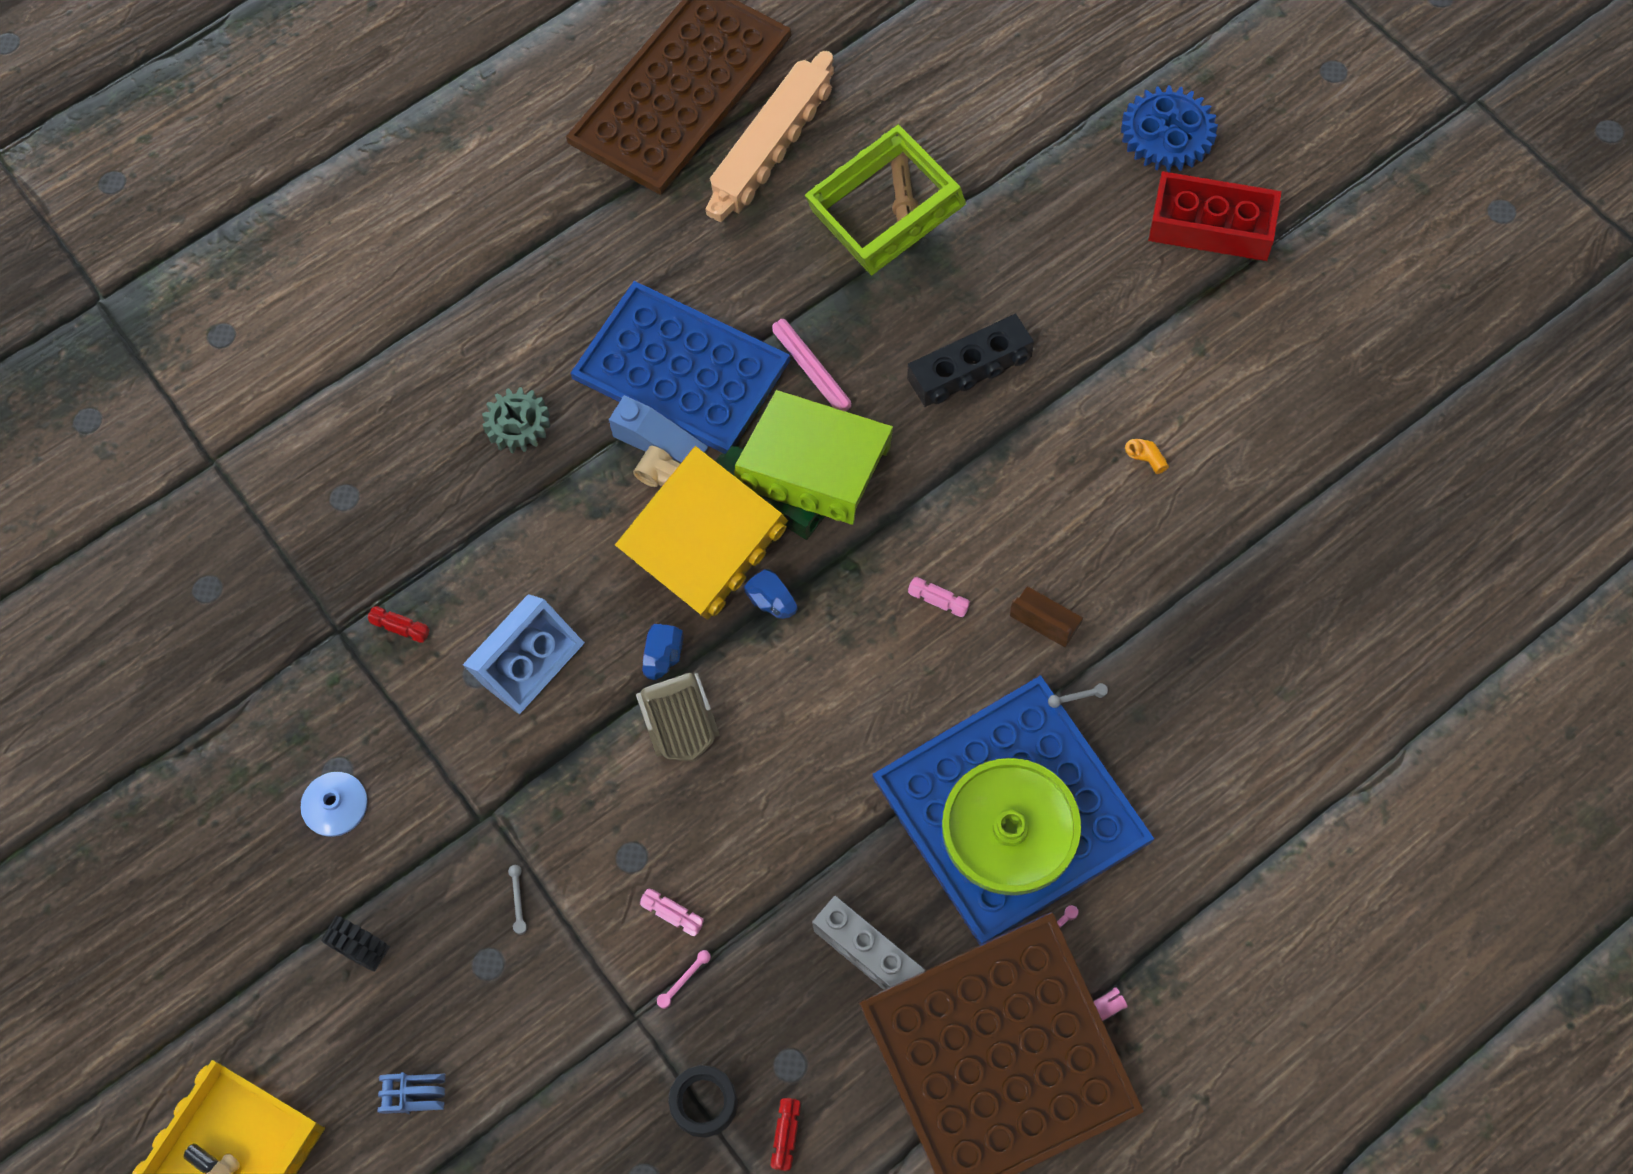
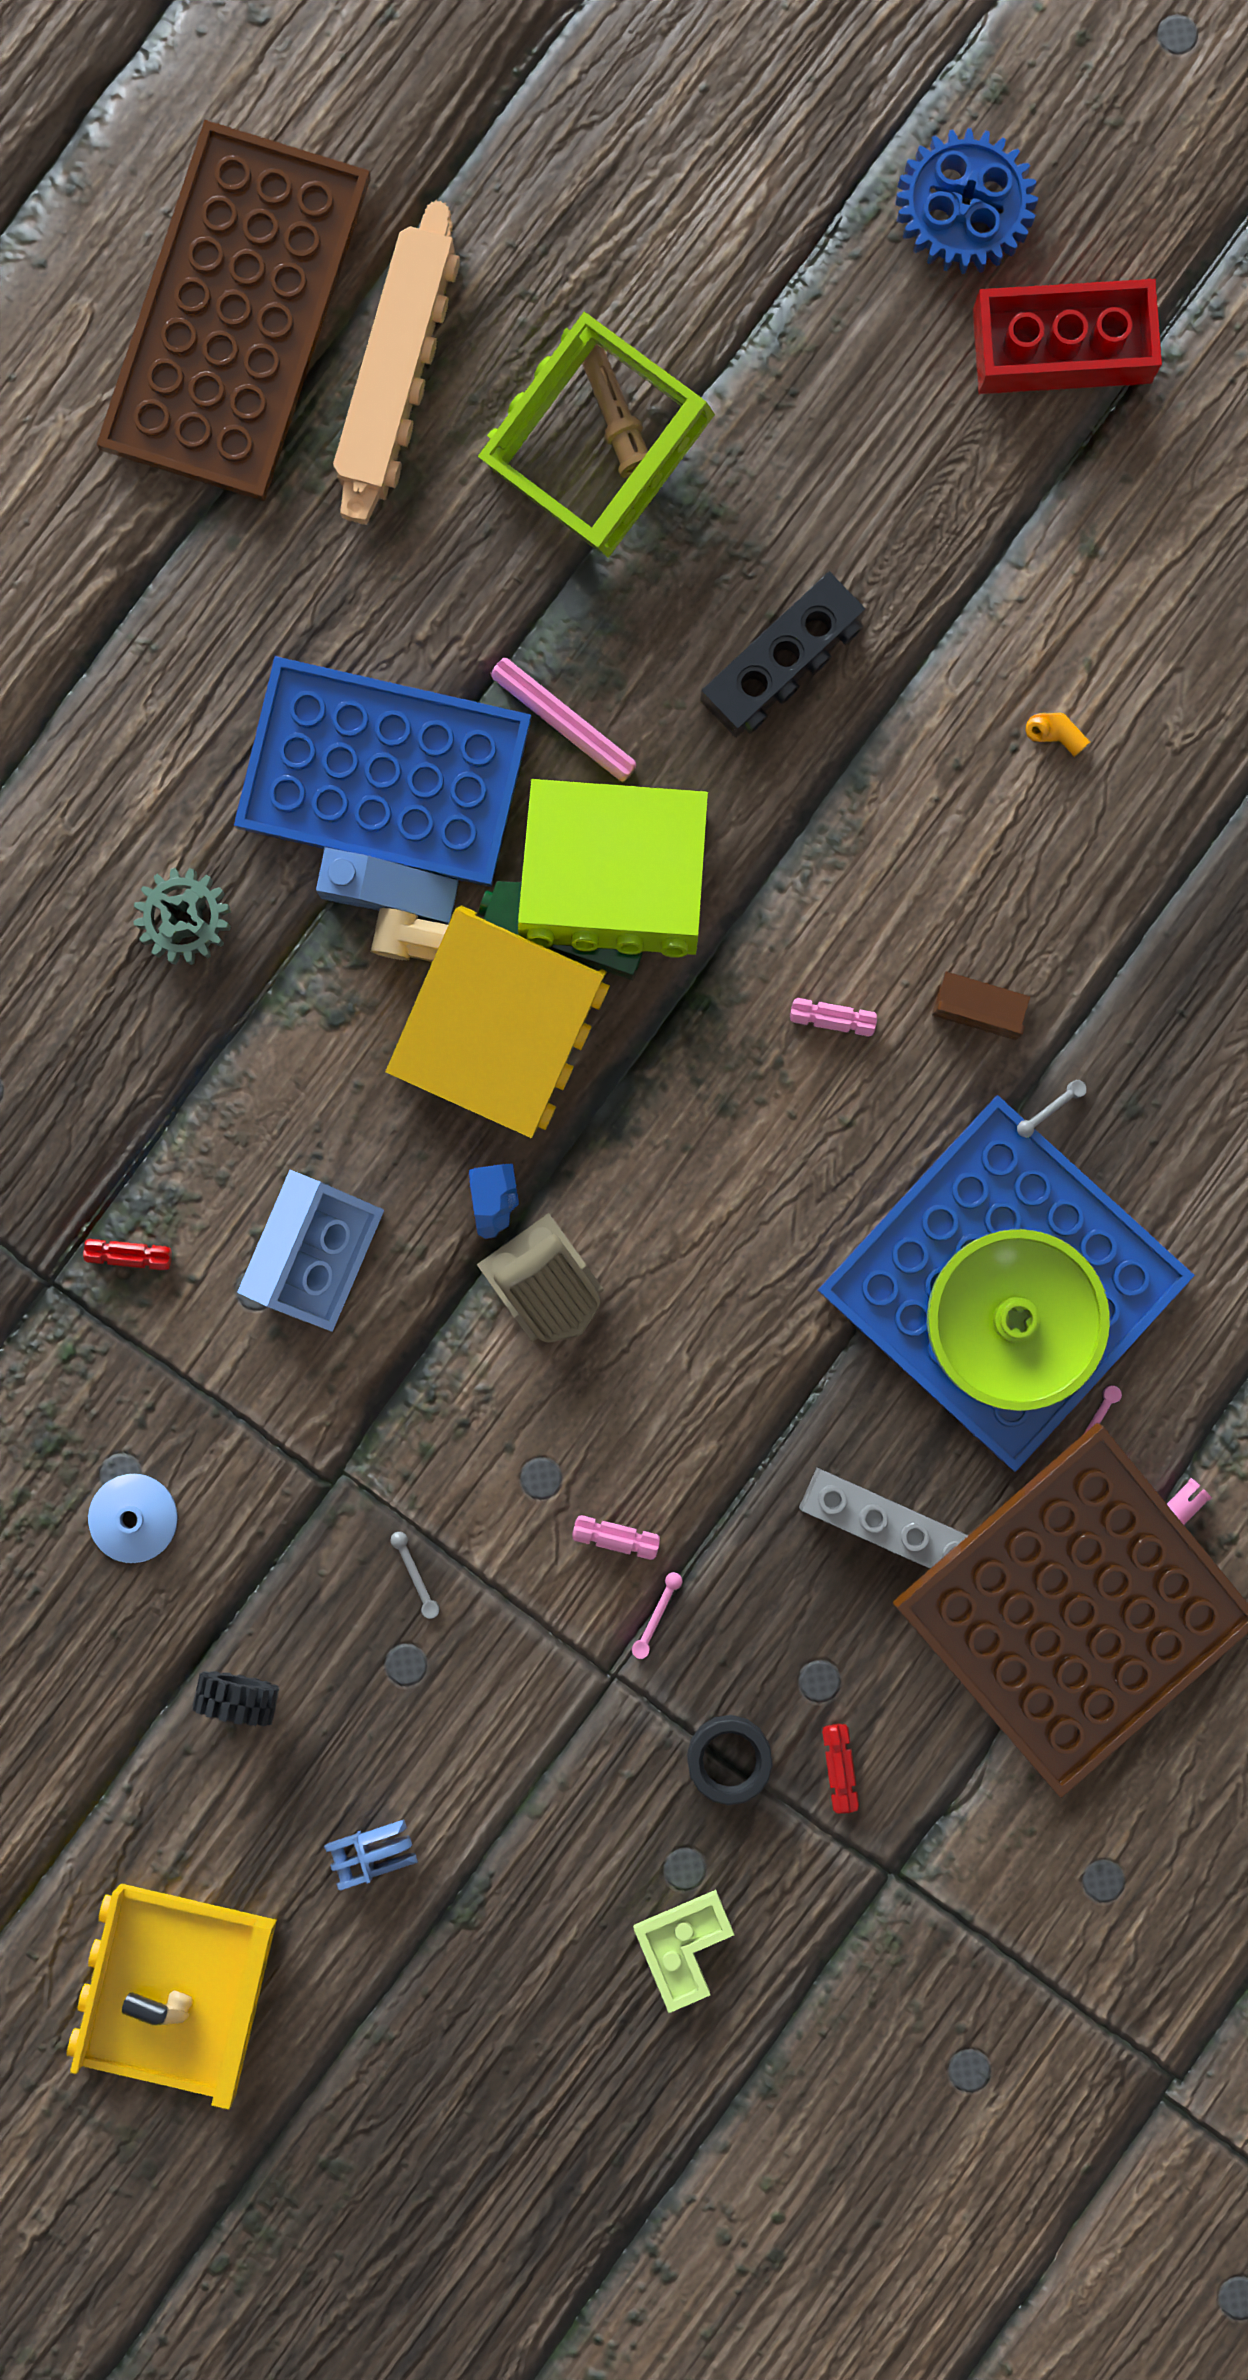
camera: 20 degrees left, 20 degrees up
blue rock [744,569,798,619] -> none

